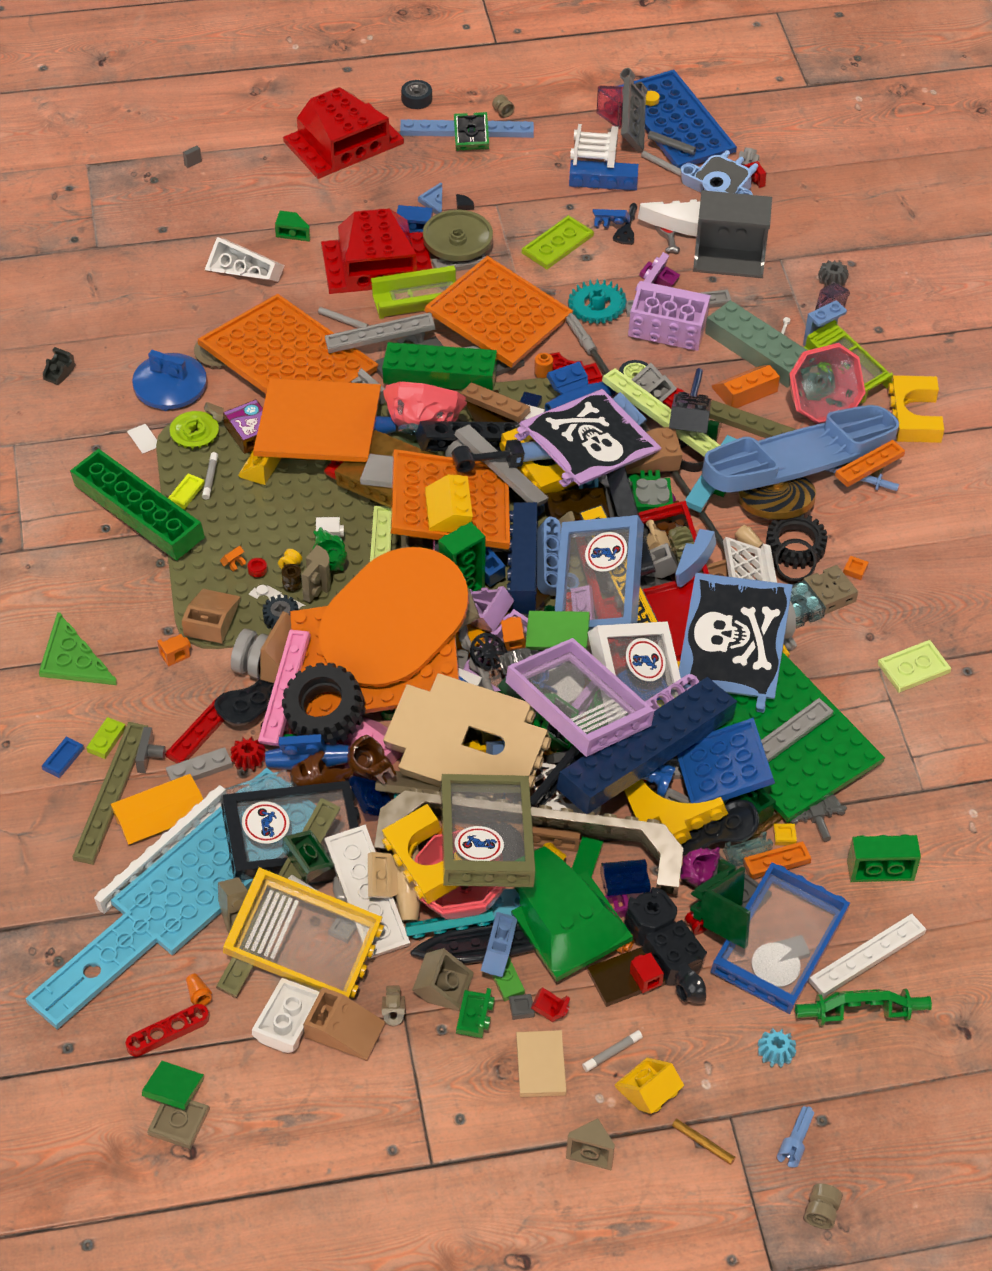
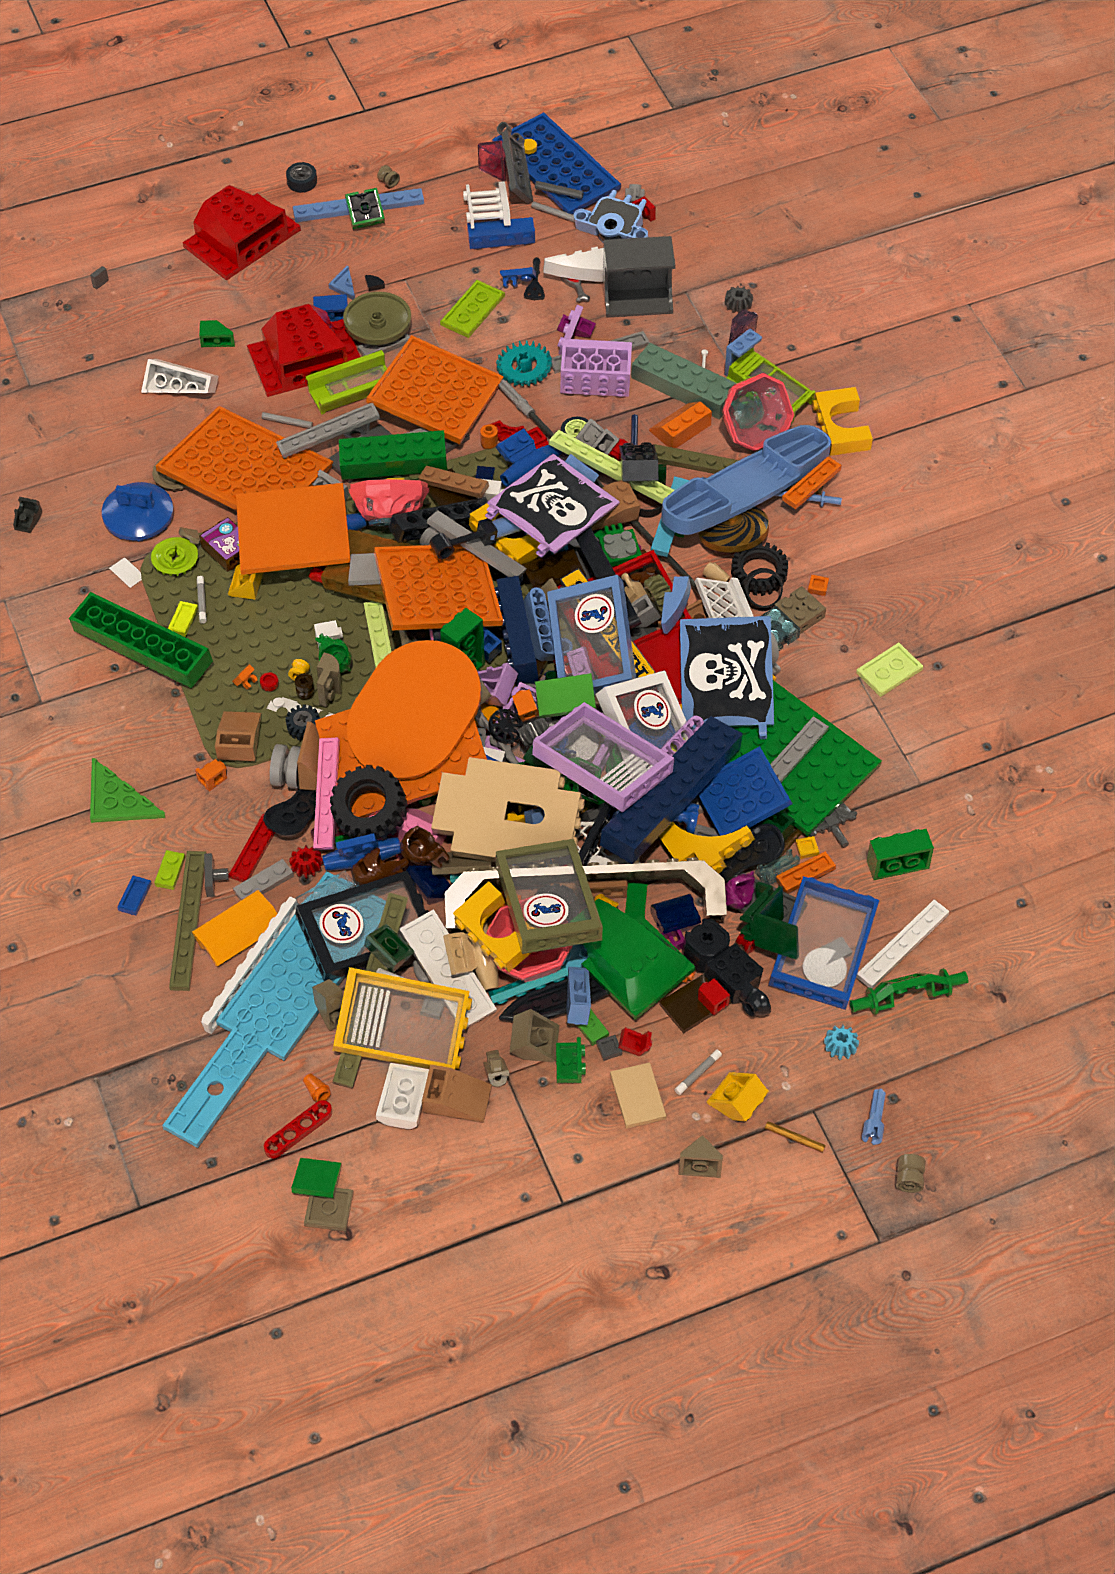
camera: 10 degrees left, 5 degrees up
yellow slope [425,474,473,532] -> none

